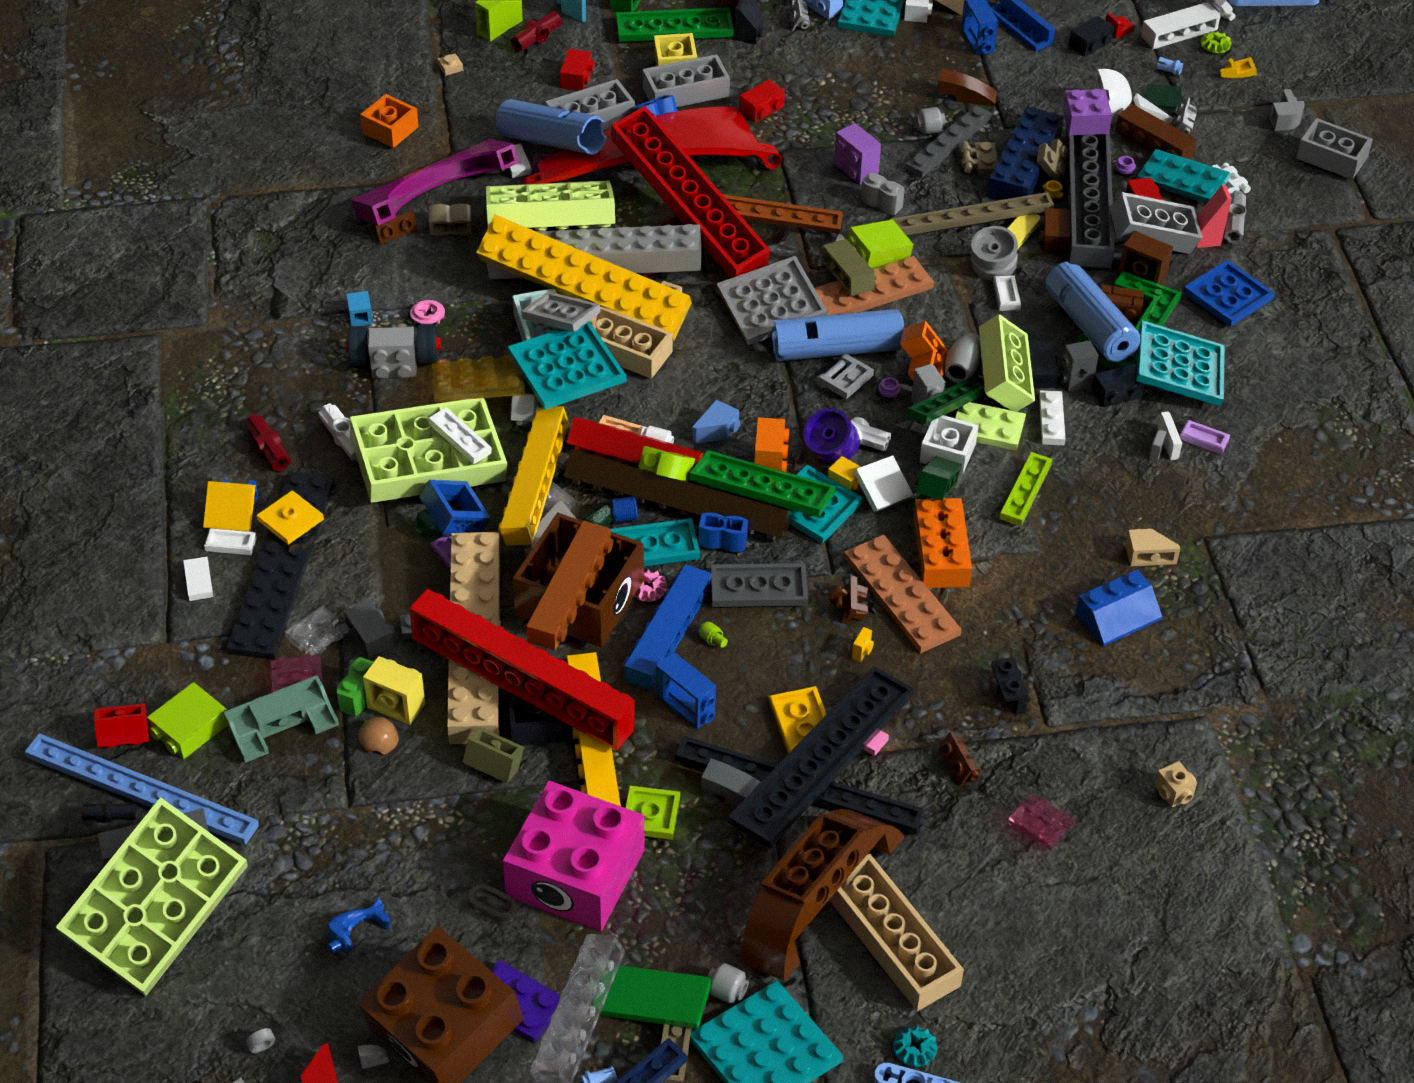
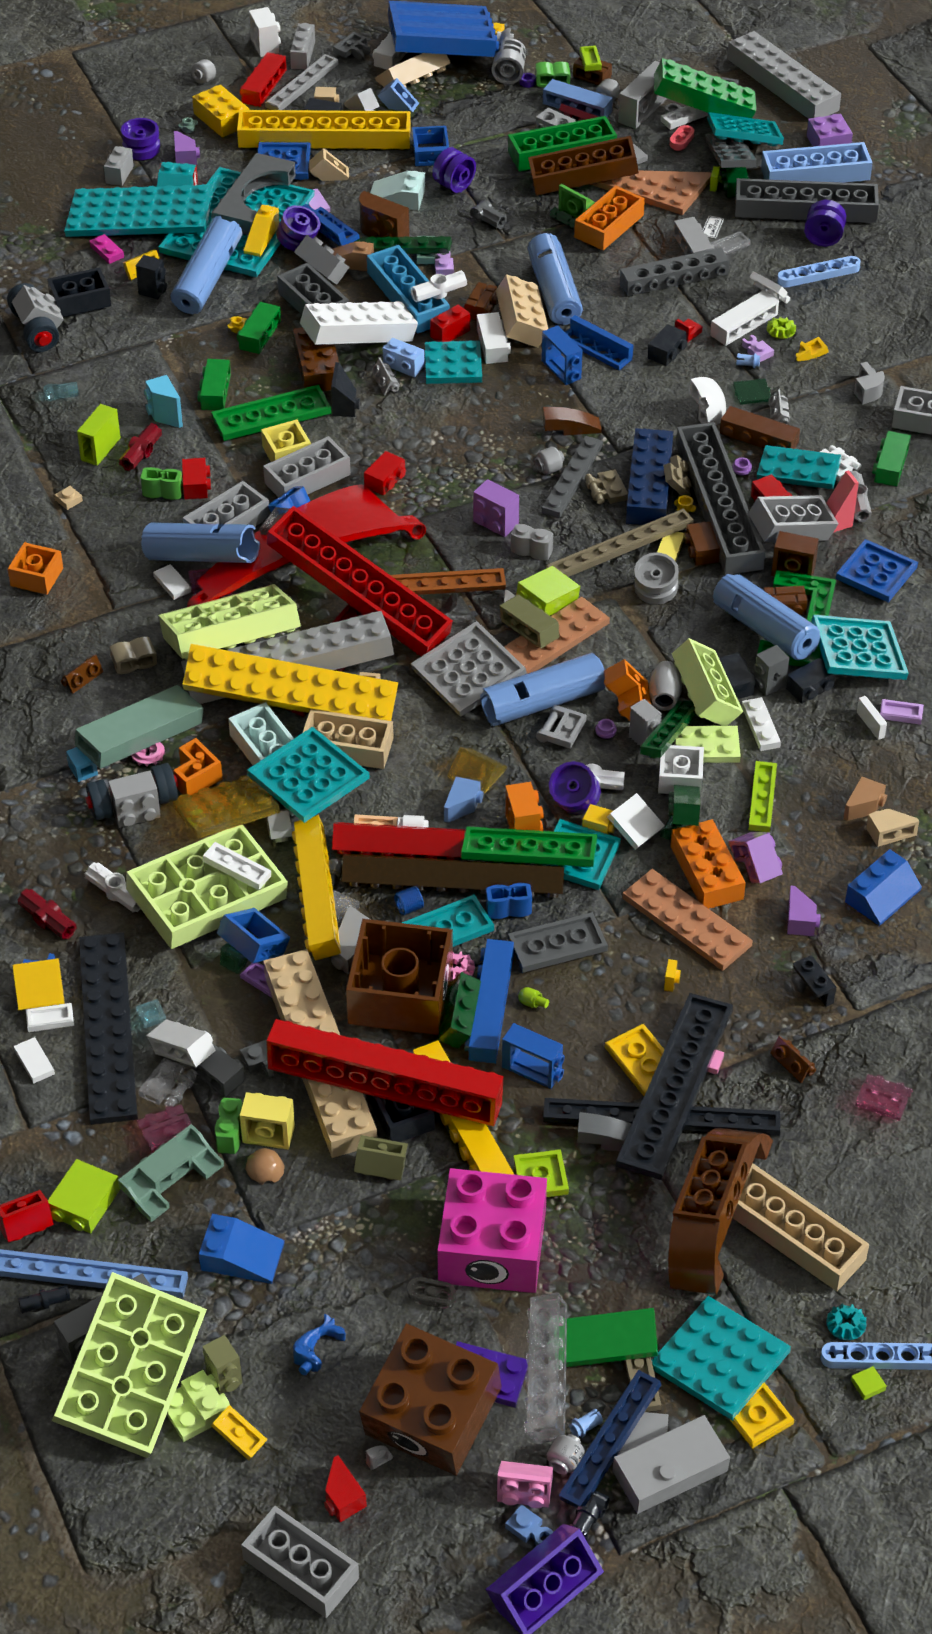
camera: 15 degrees left, 0 degrees up
light grey tile [246,1028,275,1053] -> none
yellow plate [257,490,324,545] -> none
magenta arch [351,138,519,226] -> none
light grey plate [521,291,601,332] -> none
dark orange brick [526,521,613,650] -> none
clear green brick [582,505,614,527] -> none
lime brick [638,446,695,481] -> none
light grey head [707,963,749,1004] -> none
reddish brown hips [829,575,868,624] -> none
white tile [993,276,1021,311] -> none
medium lavender brick [1062,89,1112,135] -> none
white tile [1133,94,1173,125] -> none
light grey tile [1149,430,1166,462] -> none
none -> sand green brick [75,685,203,769]
none -> clear light blue plate [136,999,166,1028]
none -> bright green brick [141,467,183,500]
none -> white brick [146,1019,216,1067]
none -> yellowish green plate [167,1370,230,1442]
none -> orange brick [174,738,223,799]
none -> blue slope [199,1214,284,1284]
none -> olive brick [202,1335,242,1394]
none -> yellow hinge [211,1405,267,1460]
none -> dark green brick [438,972,481,1049]
none -> clear yellow slope [448,747,507,795]
none -> medium lavender brick [728,832,783,883]
none -> lavender plate [742,335,774,362]
none -> medium lavender slope [787,886,820,936]
none -> medium nougat slope [844,777,887,821]
none -> green brick [872,431,911,487]

